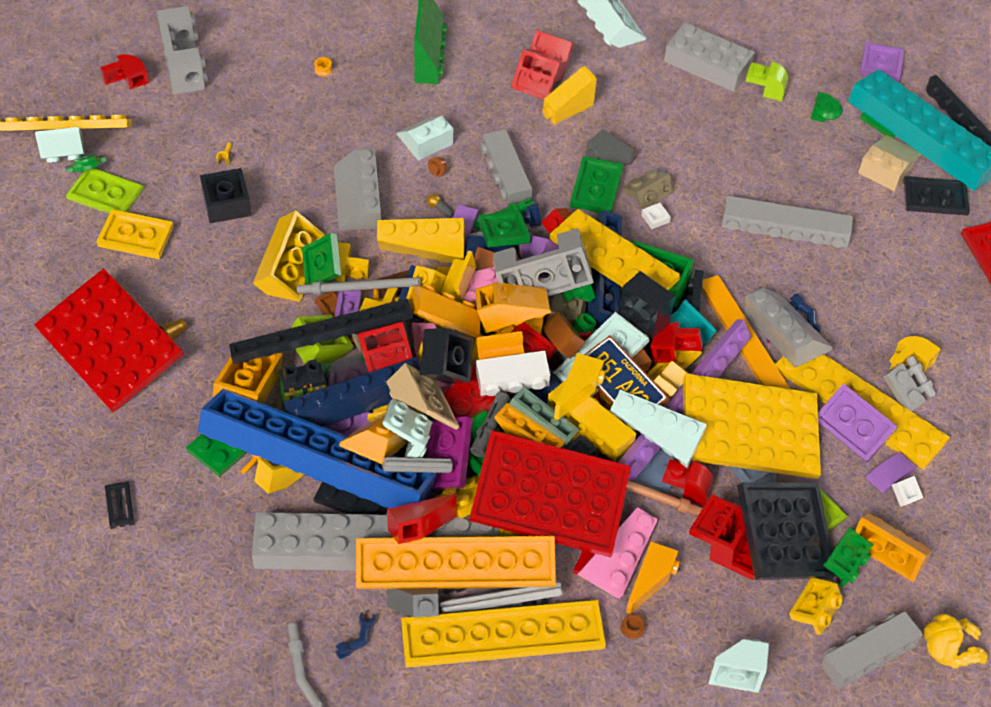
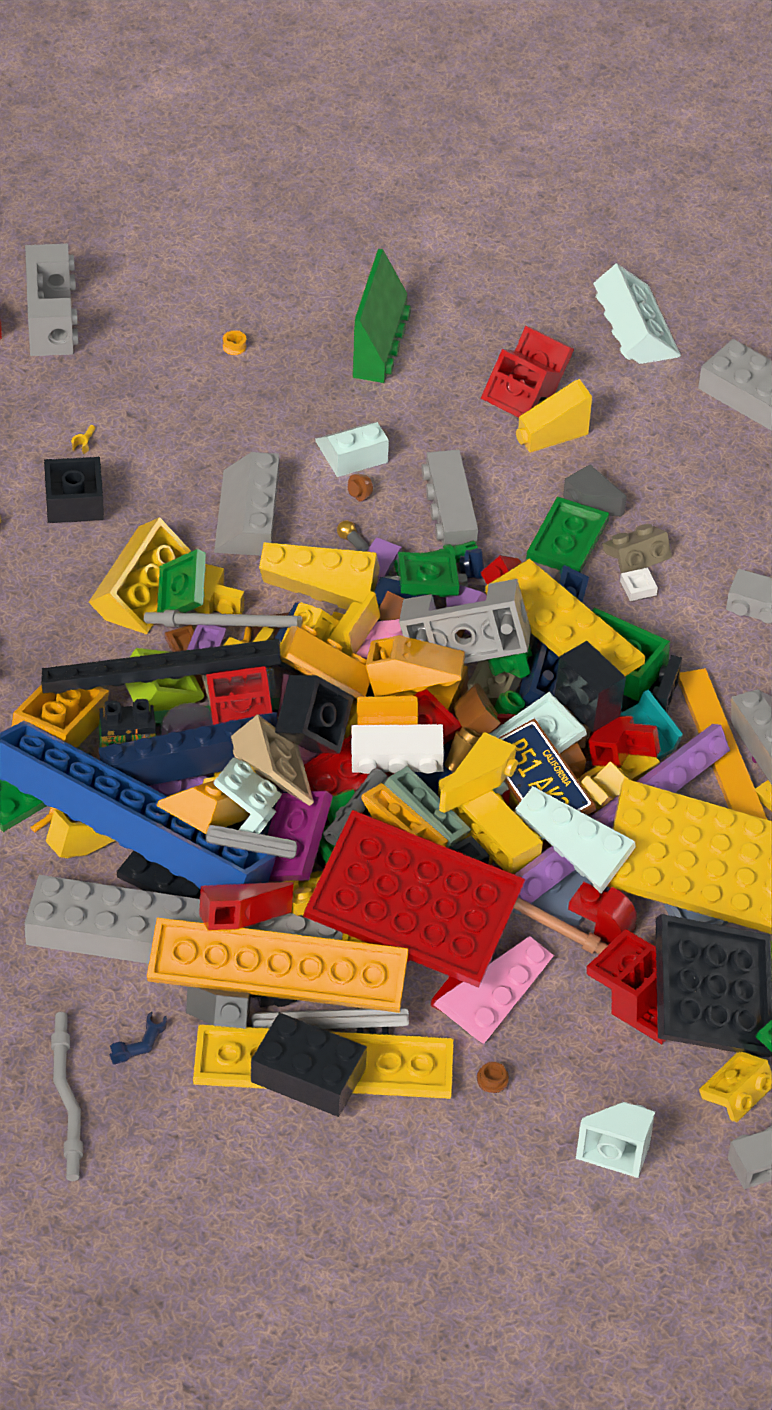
camera: 10 degrees right, 5 degrees down
light orange slope [626,542,680,614] -> none
none -> black brick [251,1012,367,1117]
none -> pearl gold cone [444,726,481,772]

